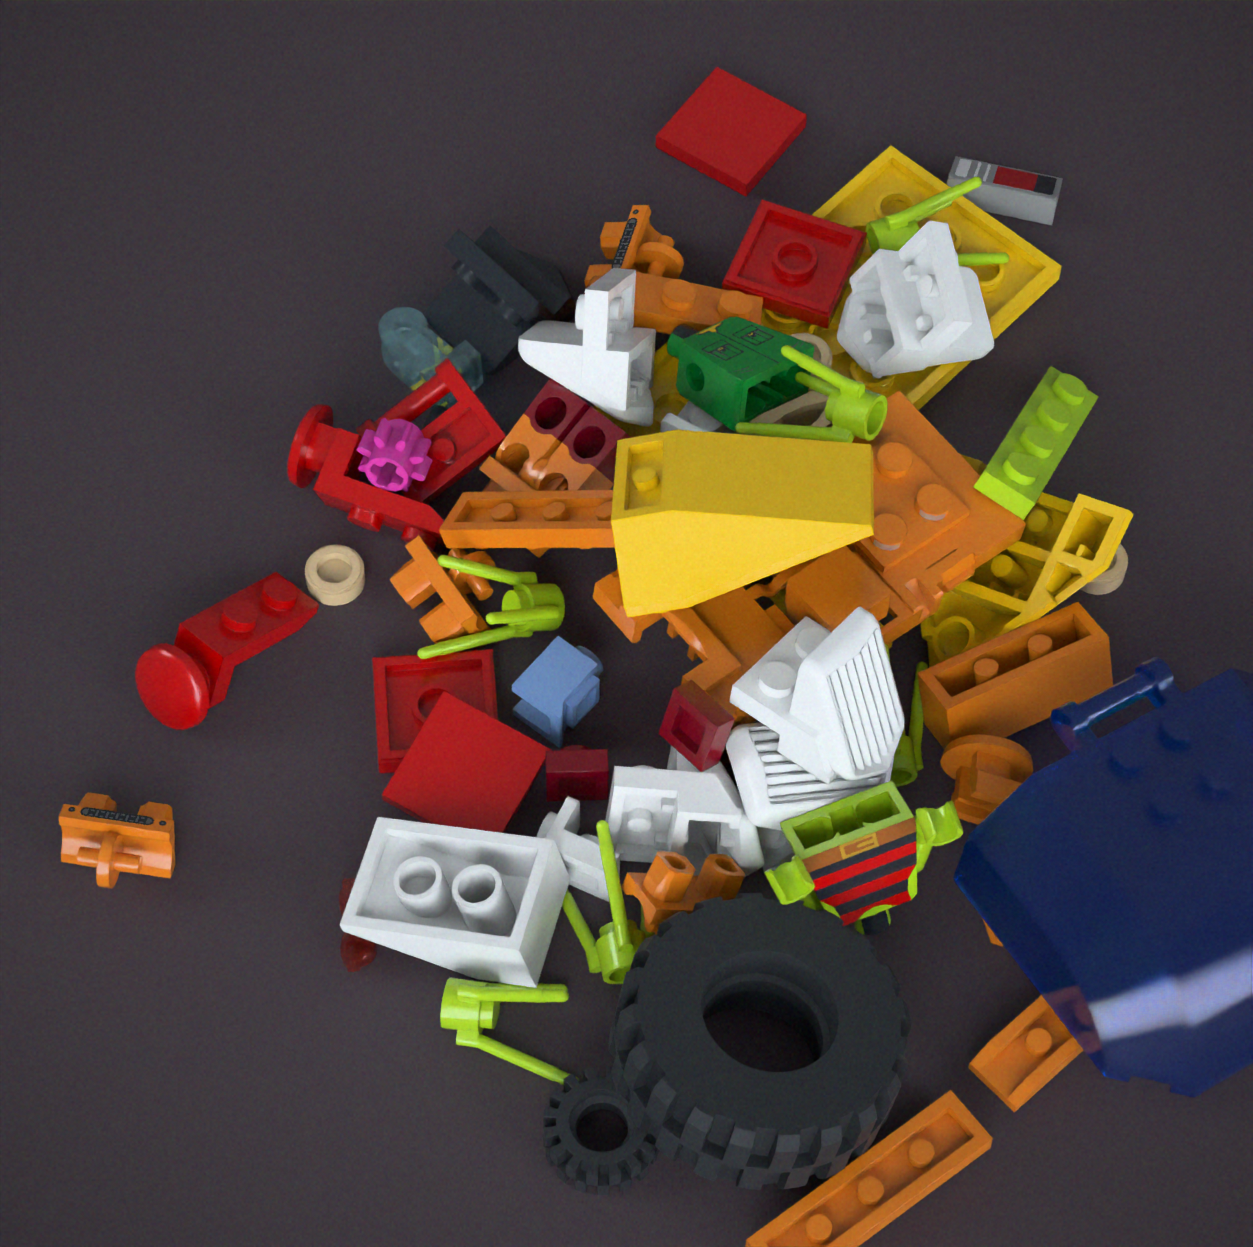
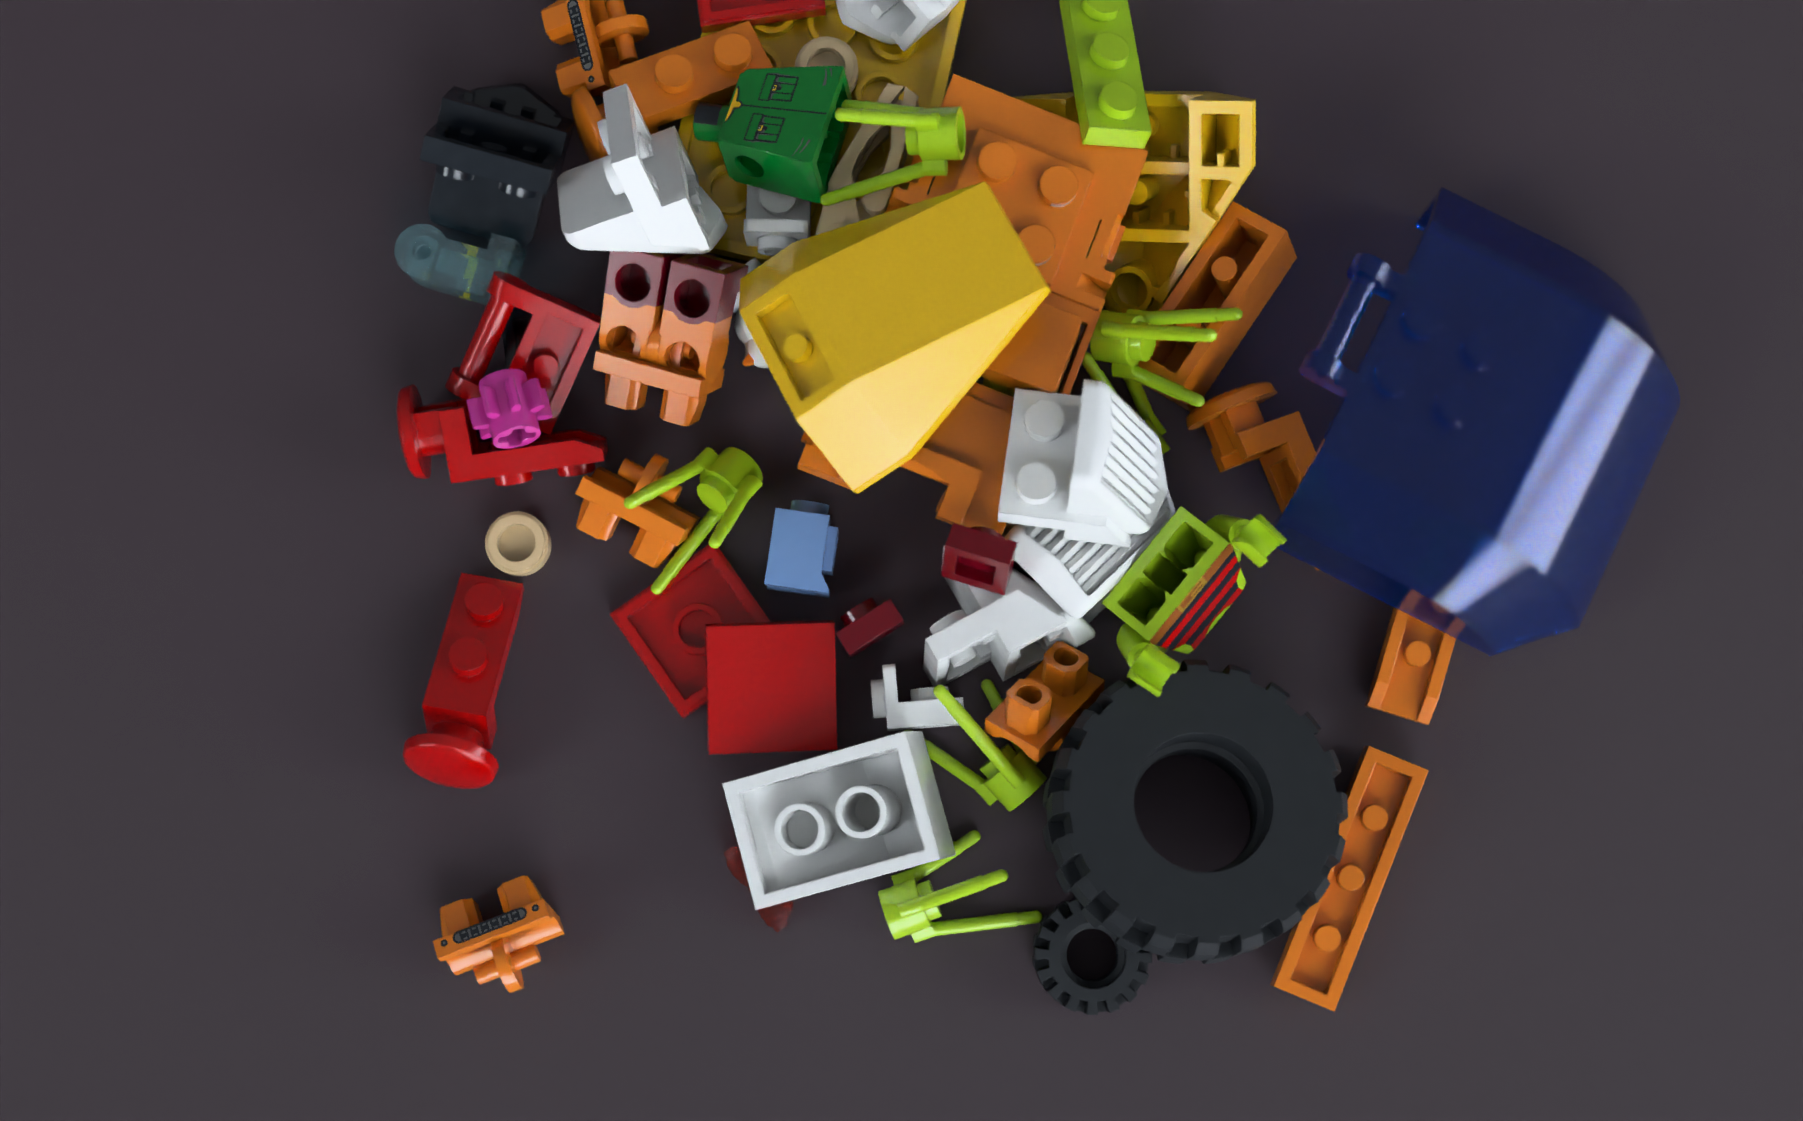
camera: 30 degrees left, 25 degrees up
orange plate [439,490,615,550] -> none
none -> lime plant [1090,307,1243,407]

